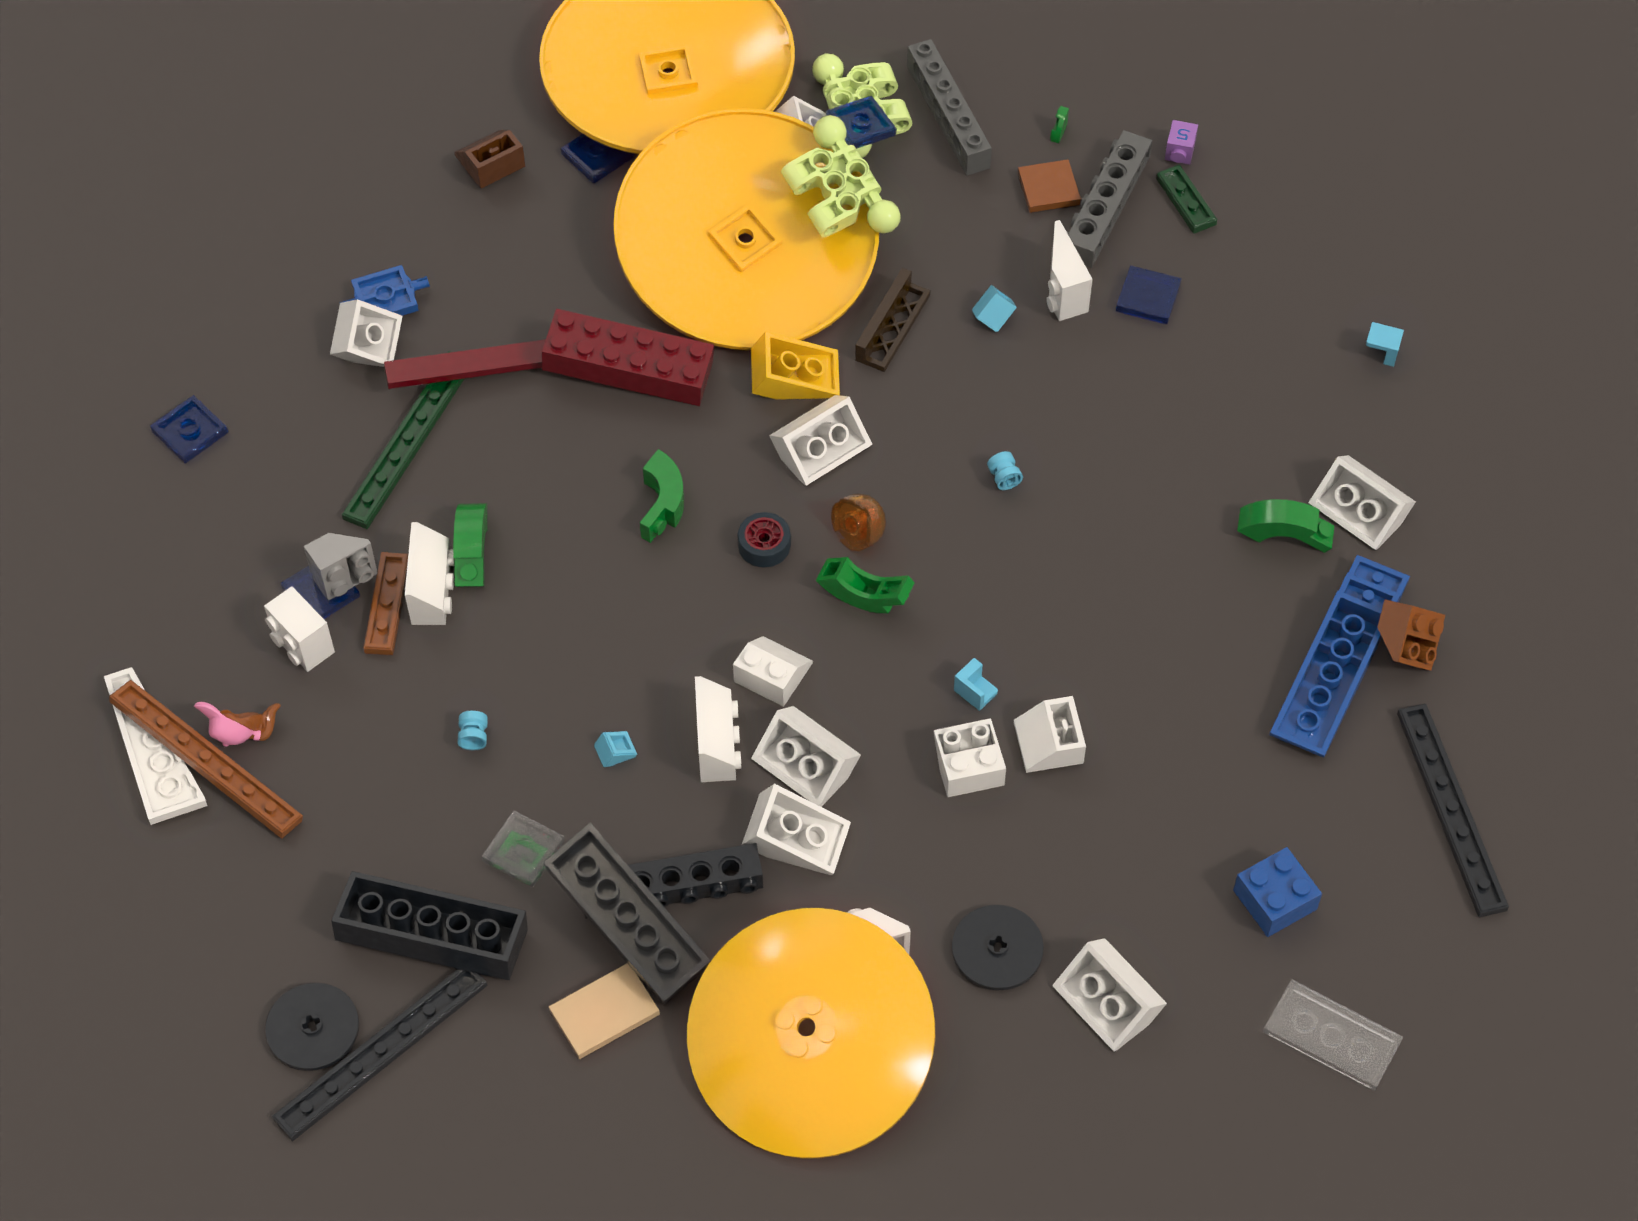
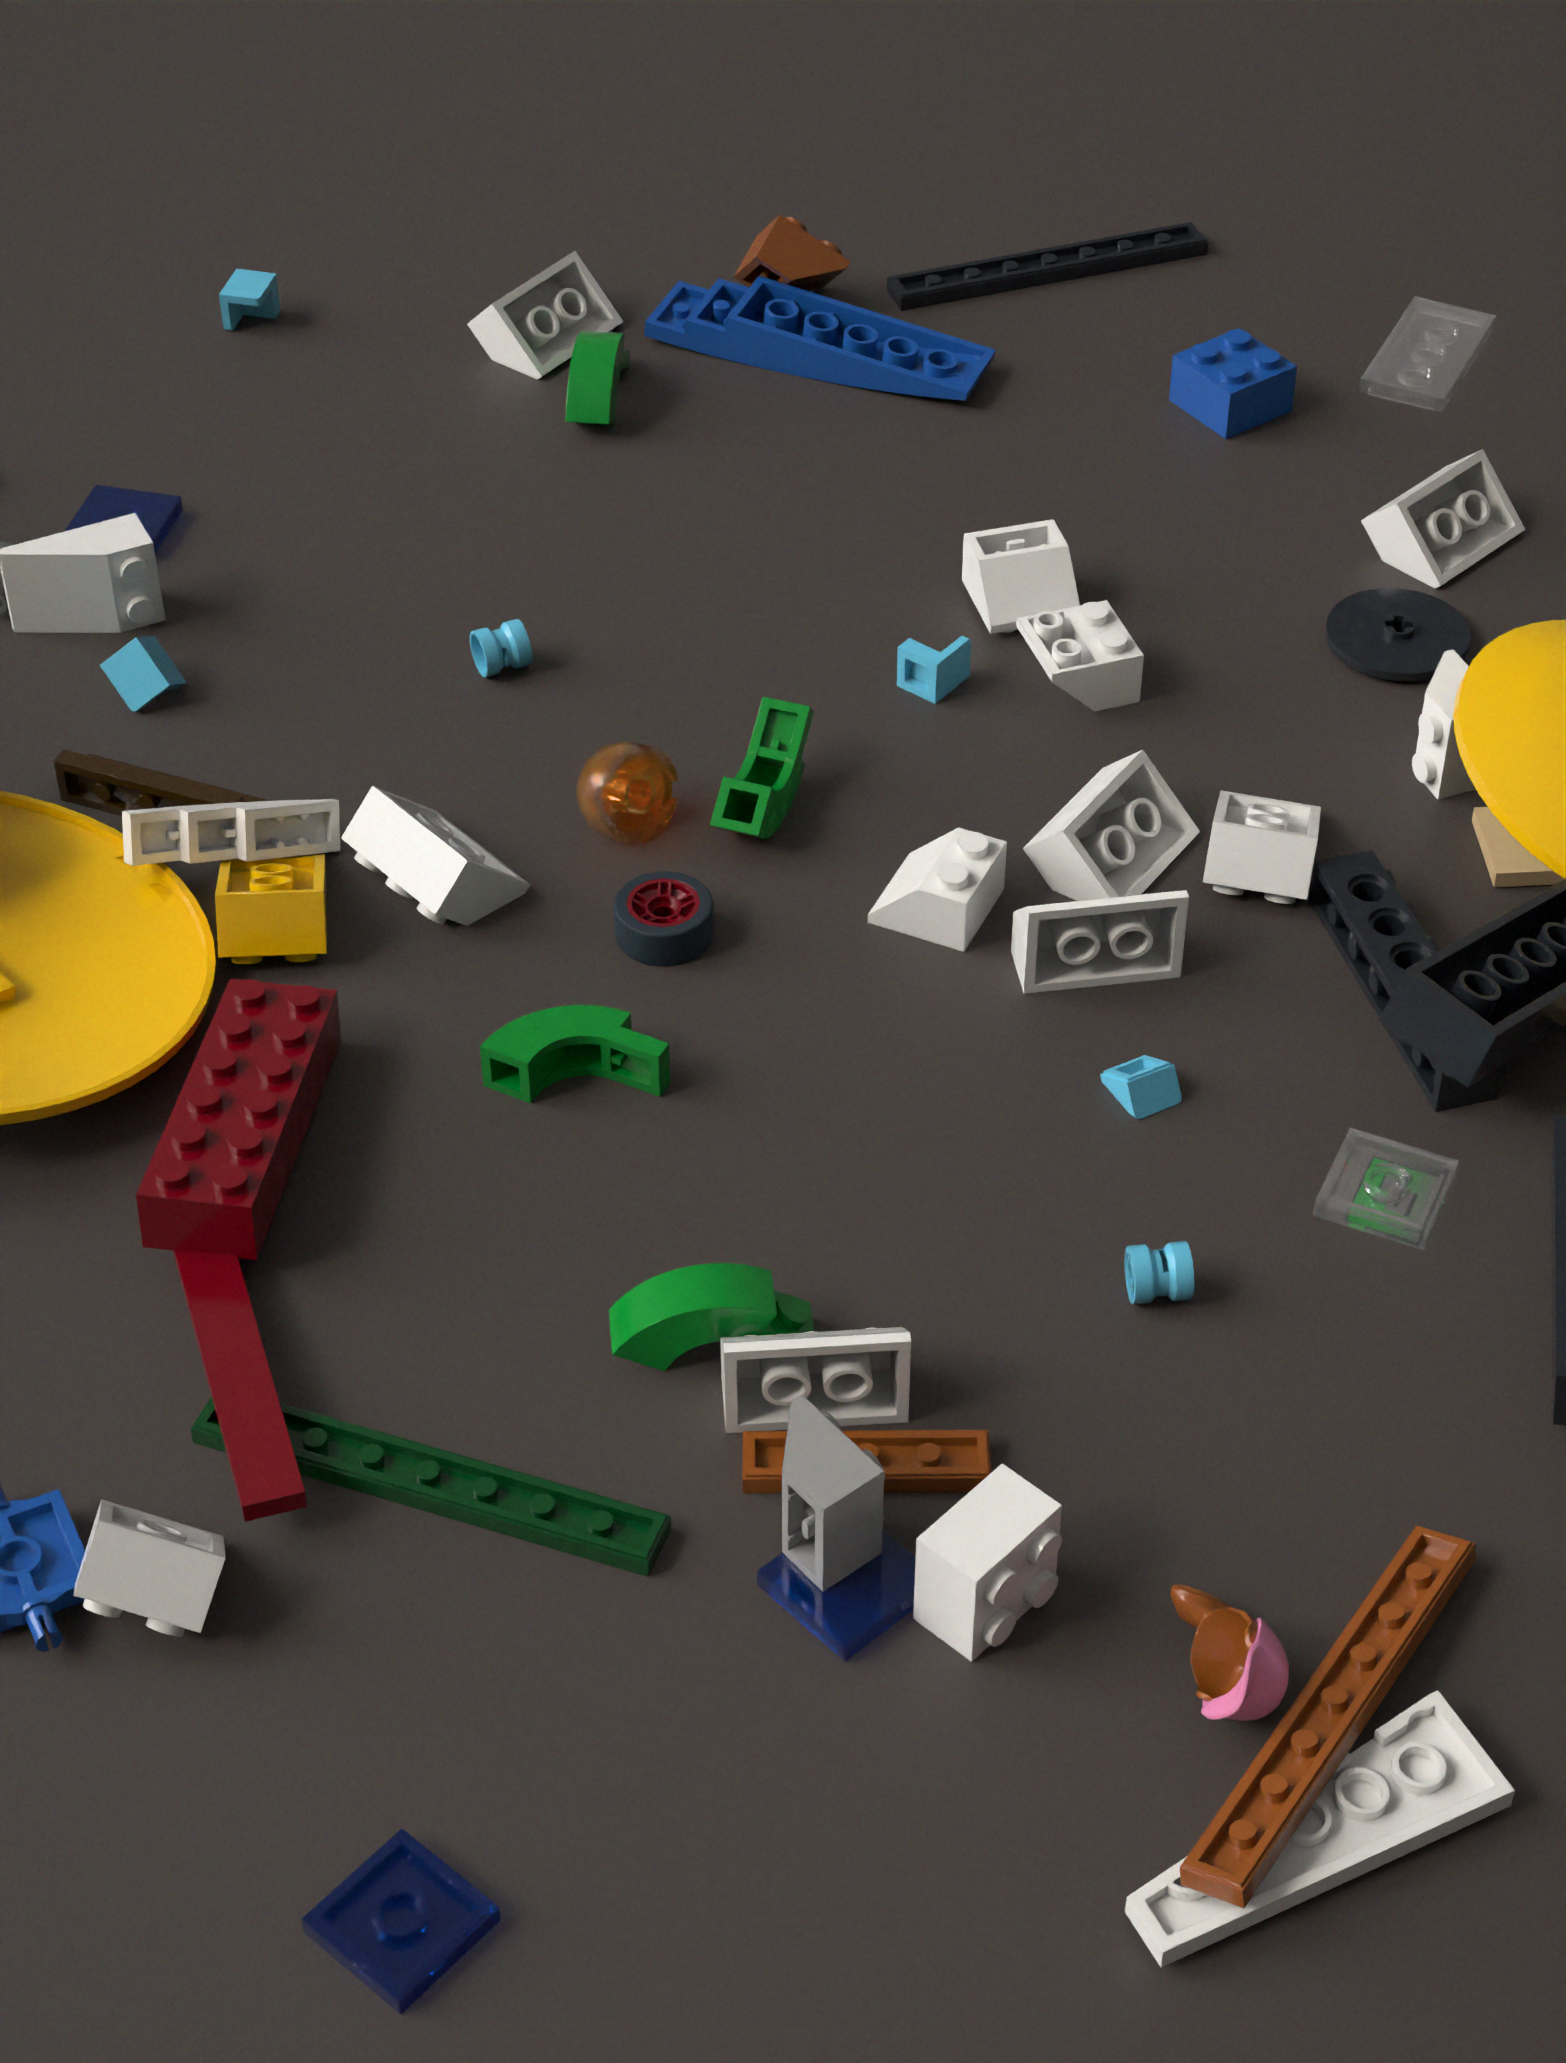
camera: 95 degrees left, 15 degrees down
none -> white slope [122,799,340,866]

